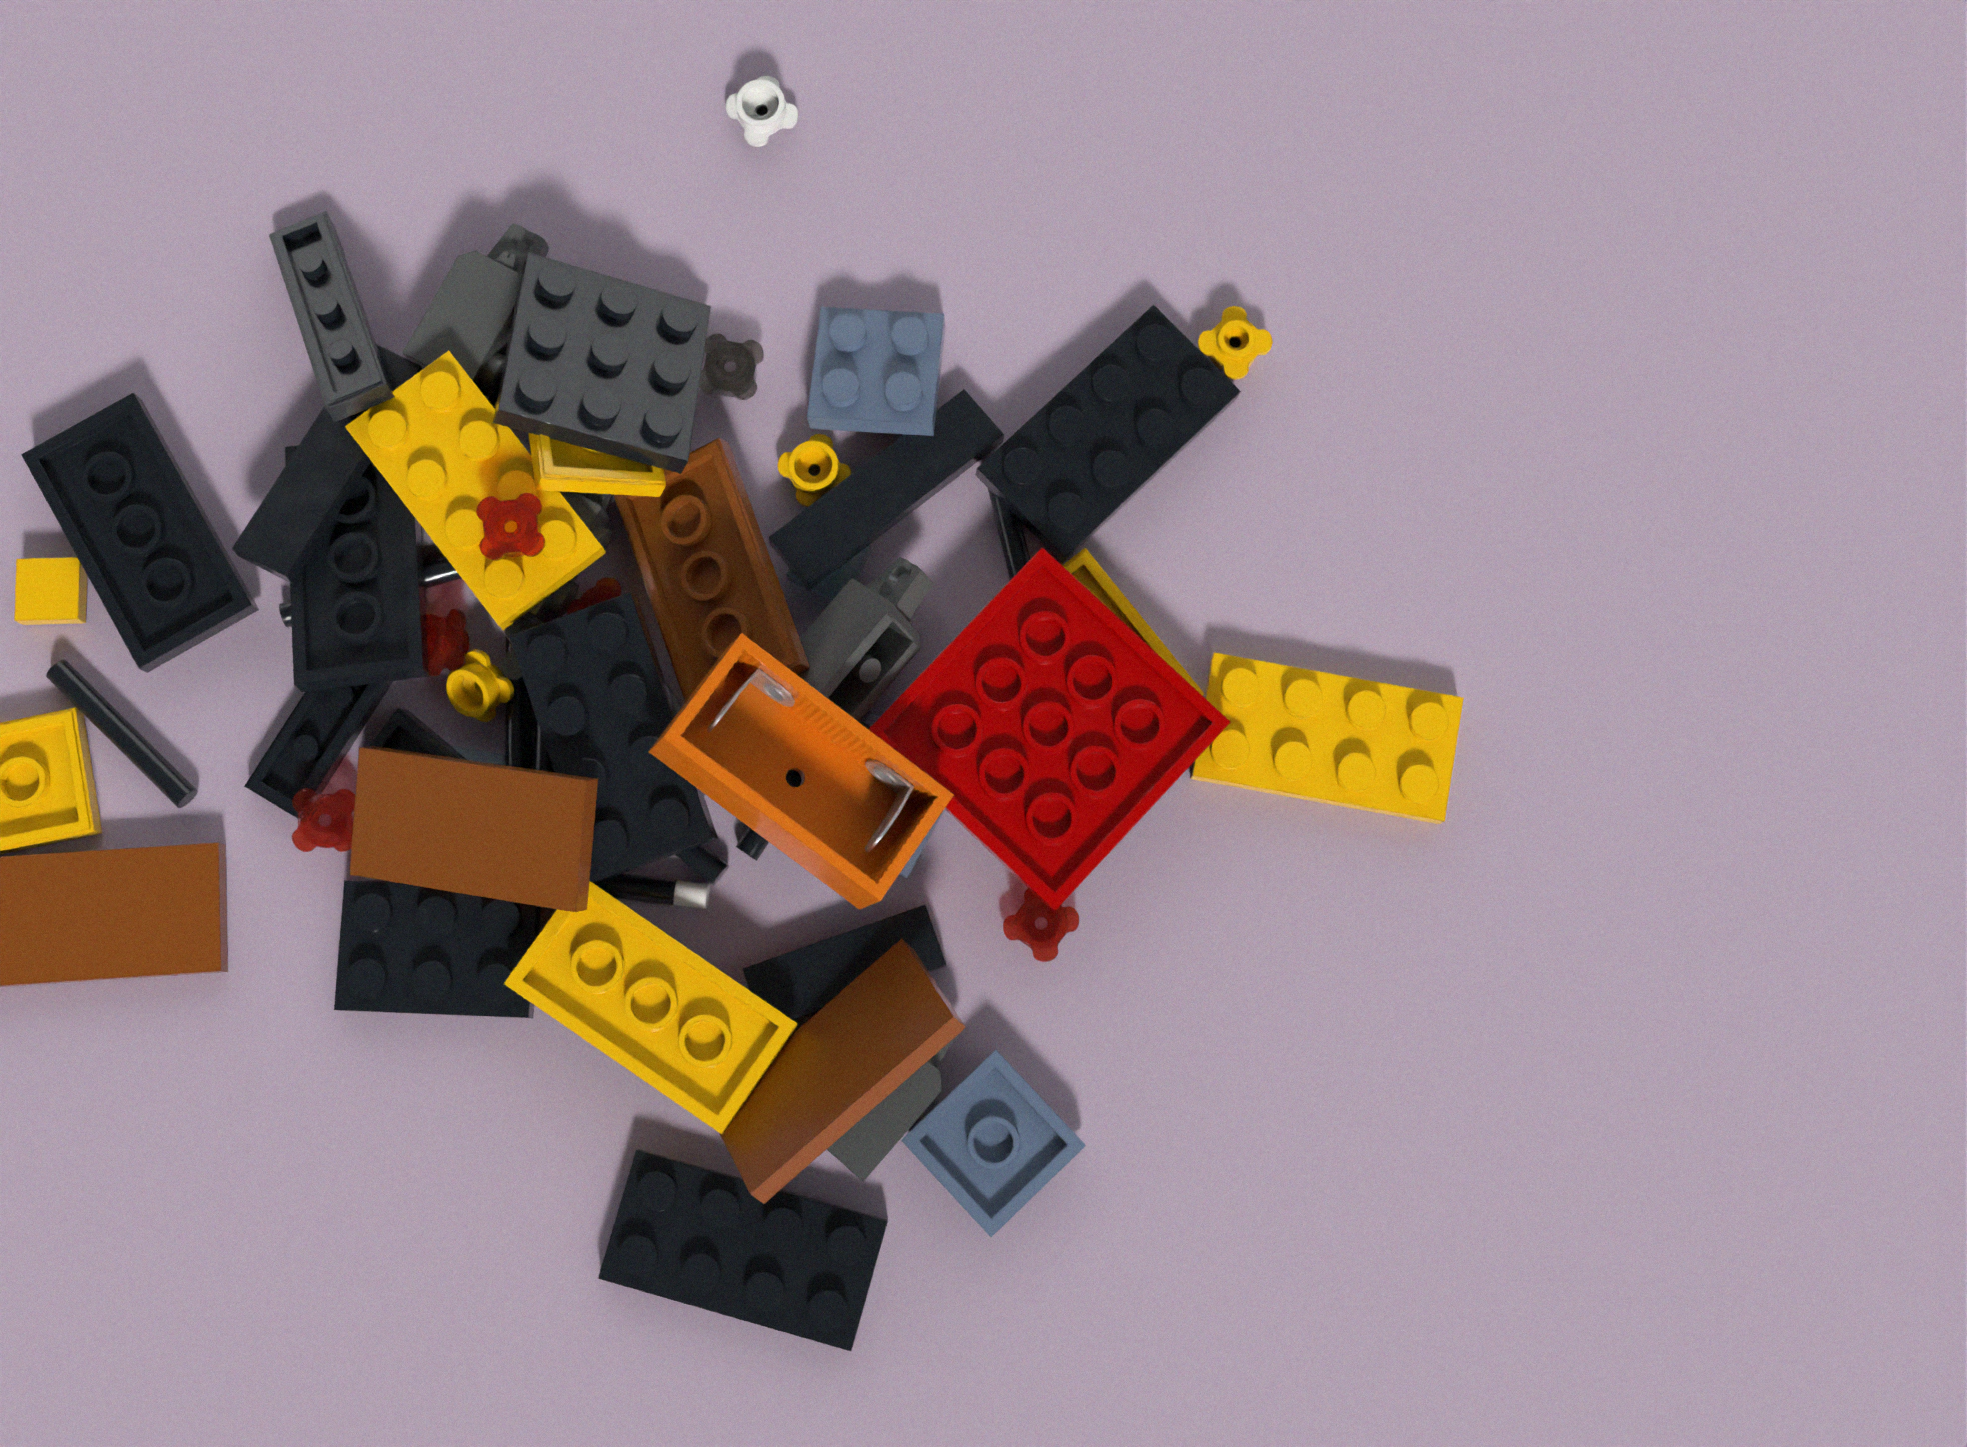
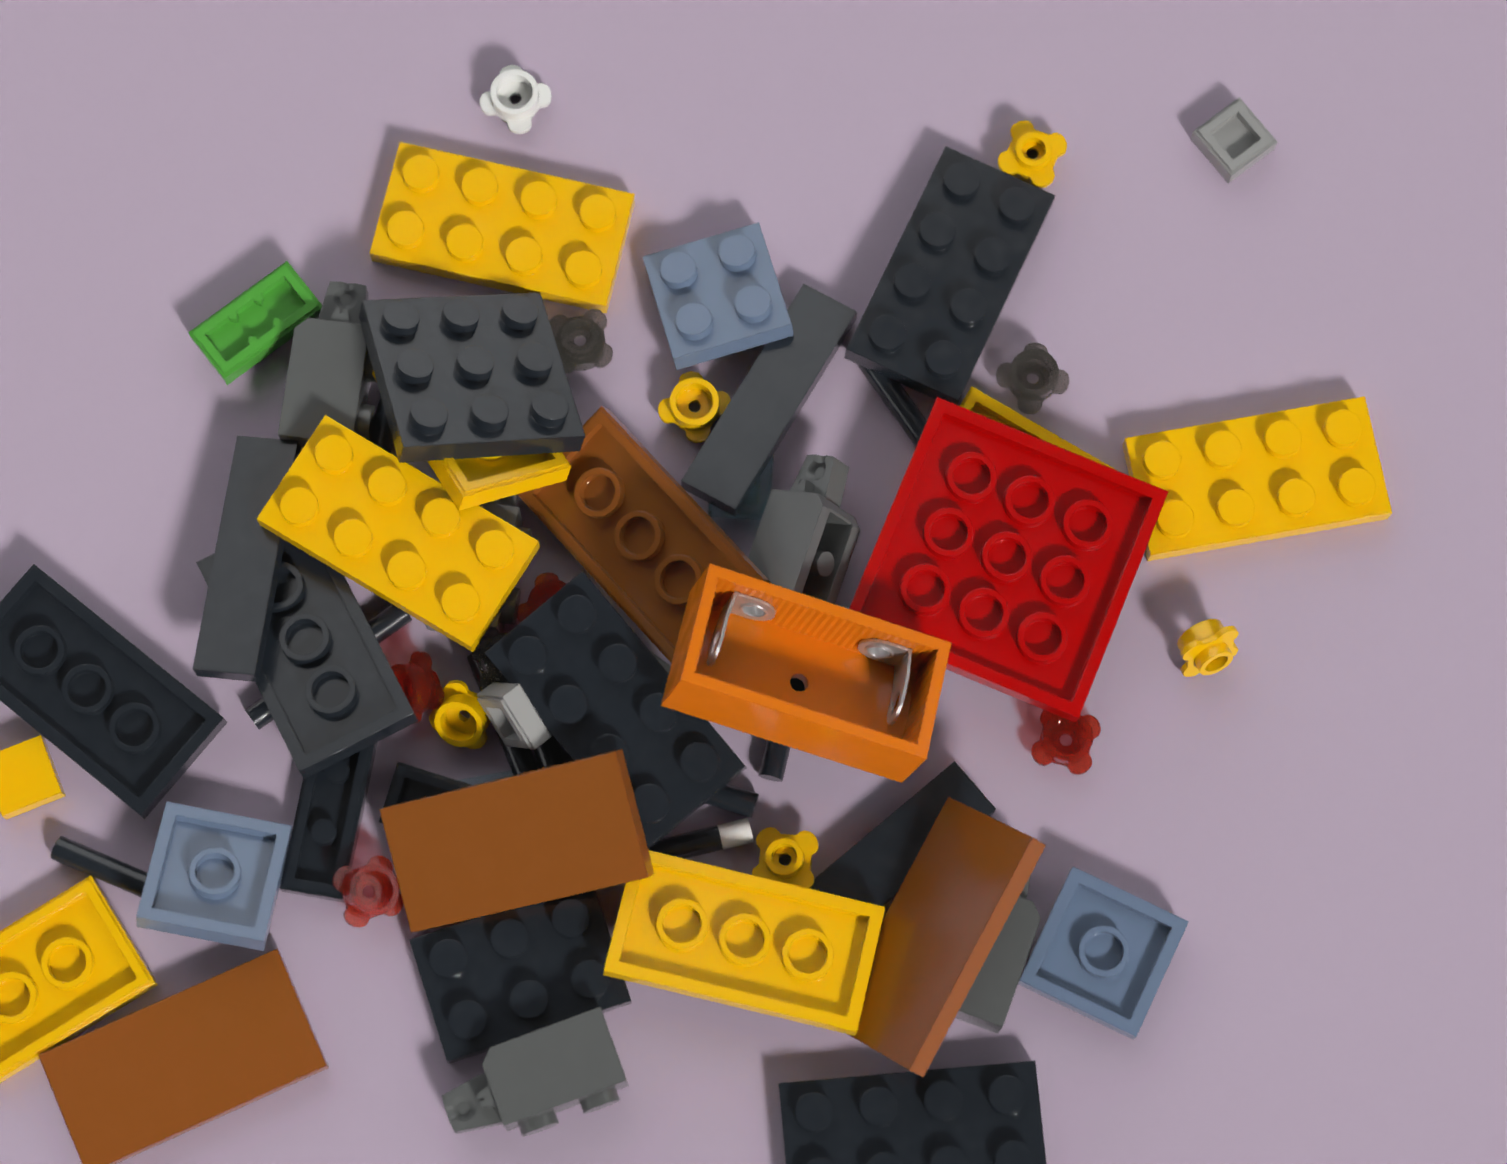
camera: 20 degrees left, 5 degrees down
black tile [269,211,395,422] -> none
clear red plate [476,493,546,561] -> none
none -> sand blue plate [136,801,292,951]
none -> bright green plate [188,261,322,385]
none -> yellow plate [369,142,635,314]
none -> dark grey hinge [442,1007,629,1136]
none -> light grey tile [477,682,552,749]
none -> yellow plate [752,827,819,889]
none -> clear smoke plate [996,343,1069,414]
none -> yellow plate [1177,619,1239,677]
none -> light grey tile [1190,97,1277,183]

